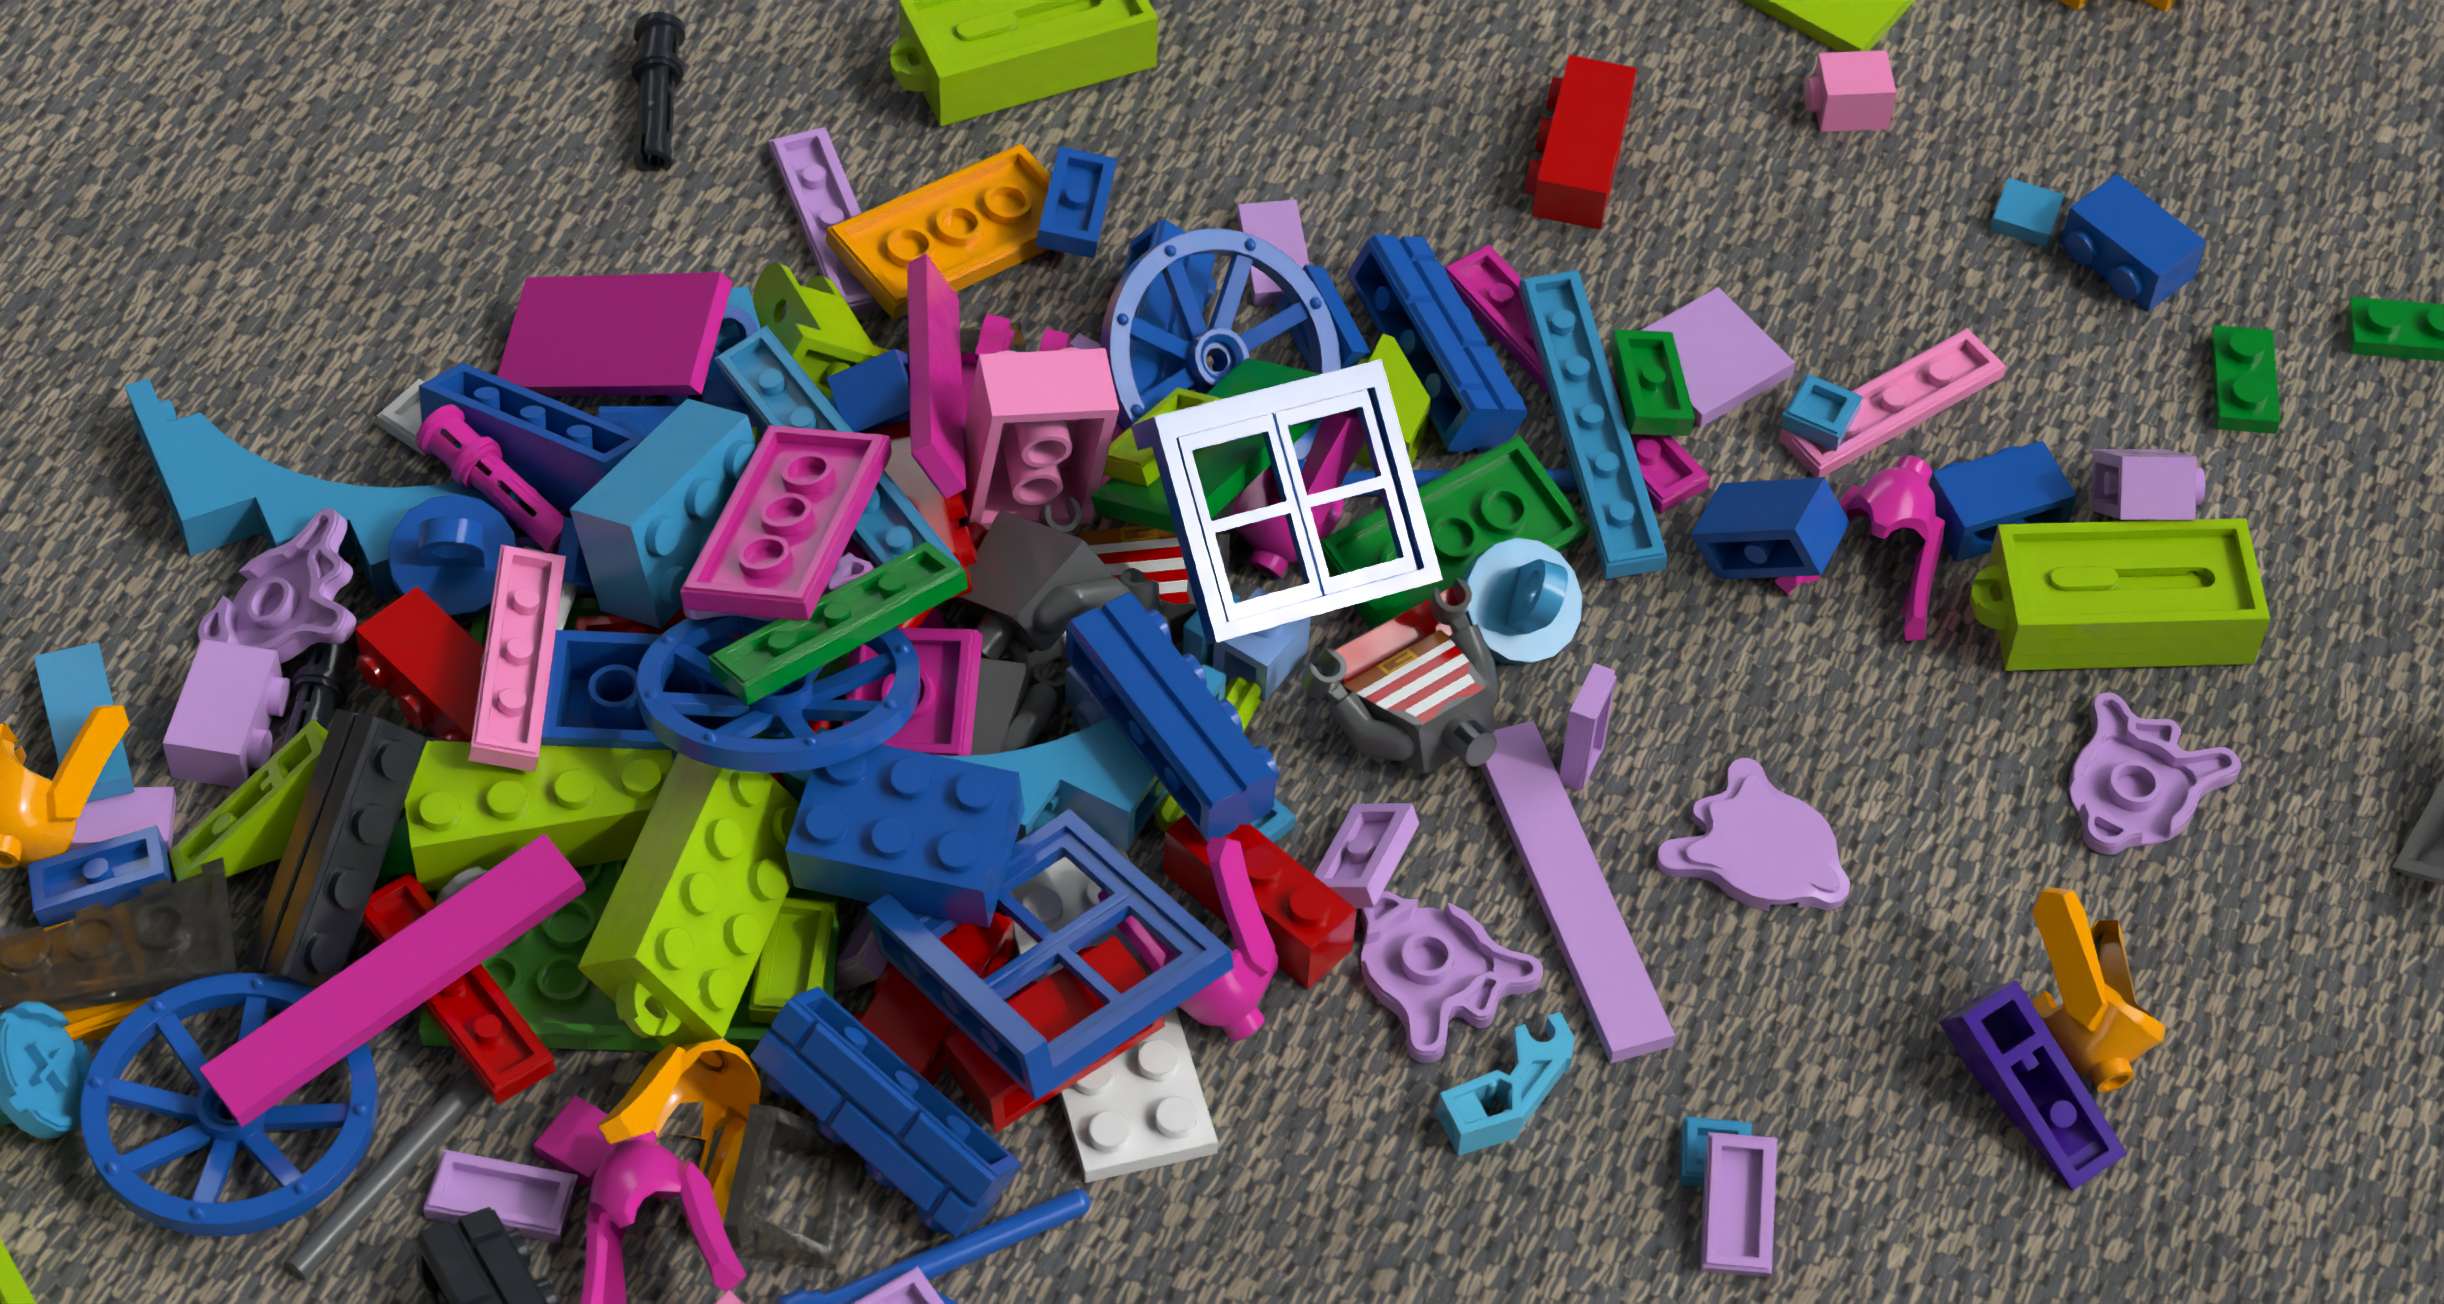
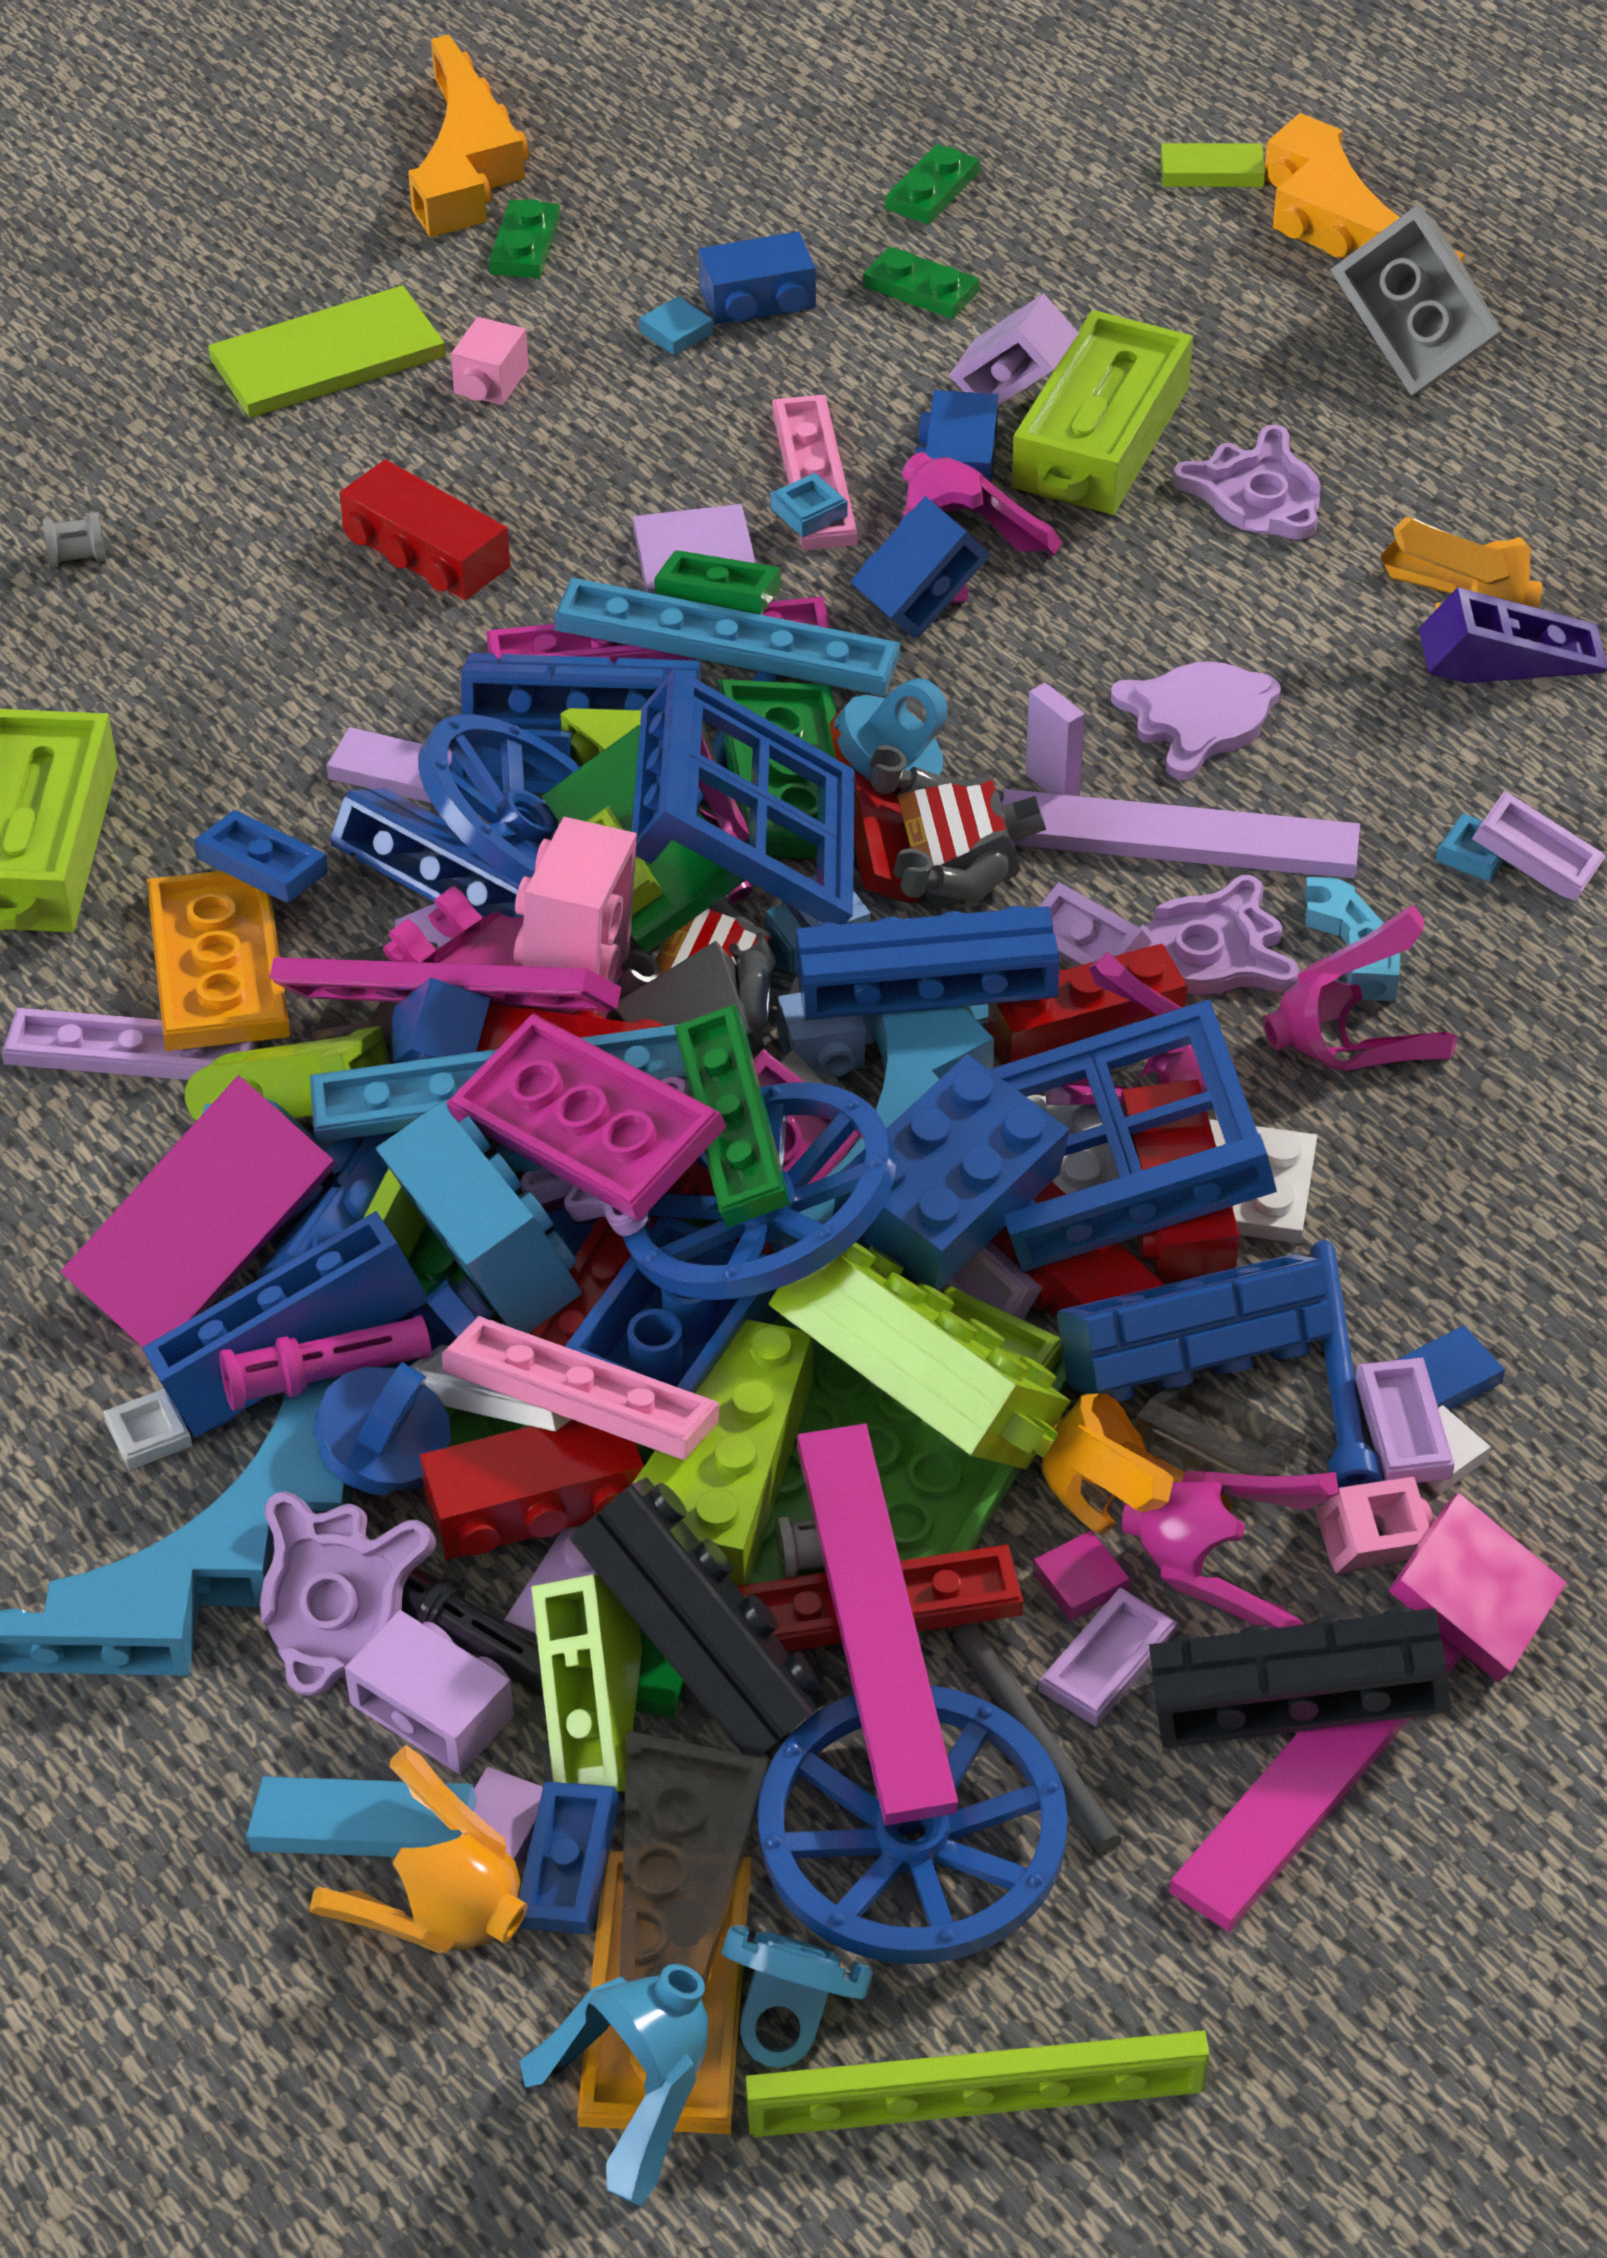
camera: 60 degrees left, 5 degrees down
none -> green plate [489,199,561,279]
none -> dark pink piece [1262,904,1458,1071]

